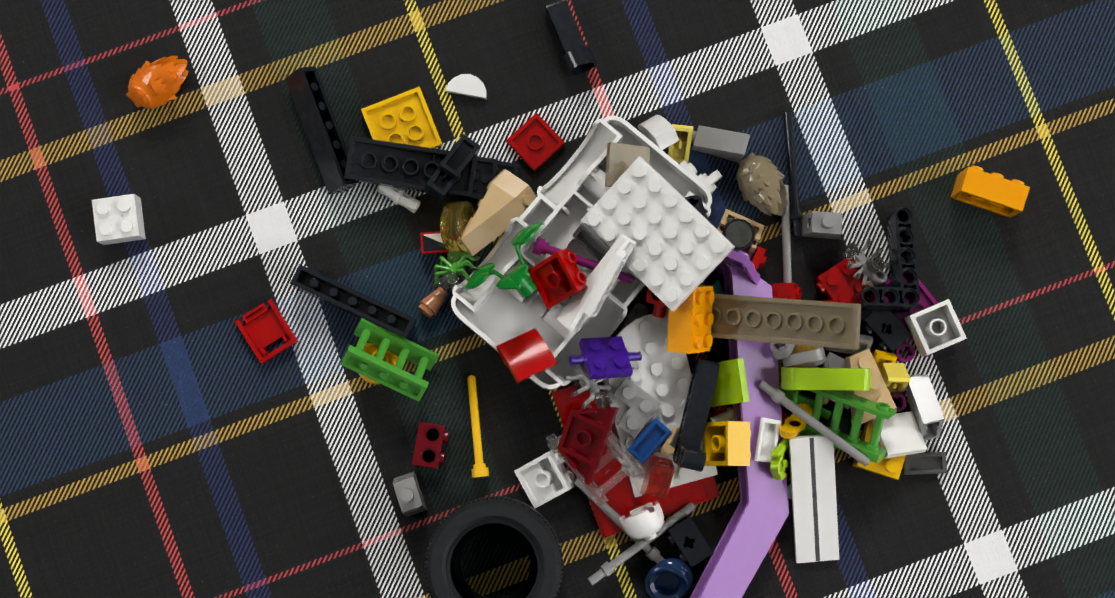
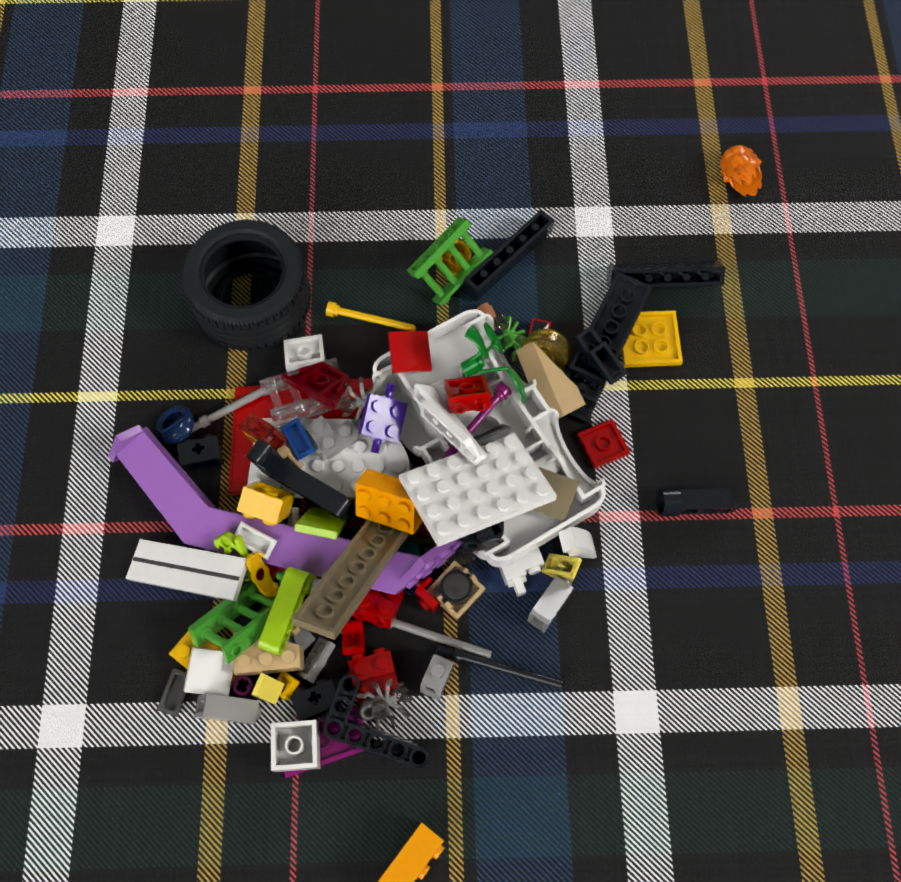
camera: 110 degrees right, 15 degrees down
white brick [92,194,146,245] -> none
red container [235,299,299,364] -> none
white pin [378,185,421,213] -> none
light grey torso [393,471,427,517] -> none
dark red brick [412,422,449,469] -> none
white tile [445,74,487,100] -> none
light grey bar [587,502,696,586] -> none
white cylinder [619,501,664,541] -> none
dark tan head [736,153,788,216] -> none
light grey bar [758,380,870,466] -> none
magenta bush [894,343,915,363] -> none

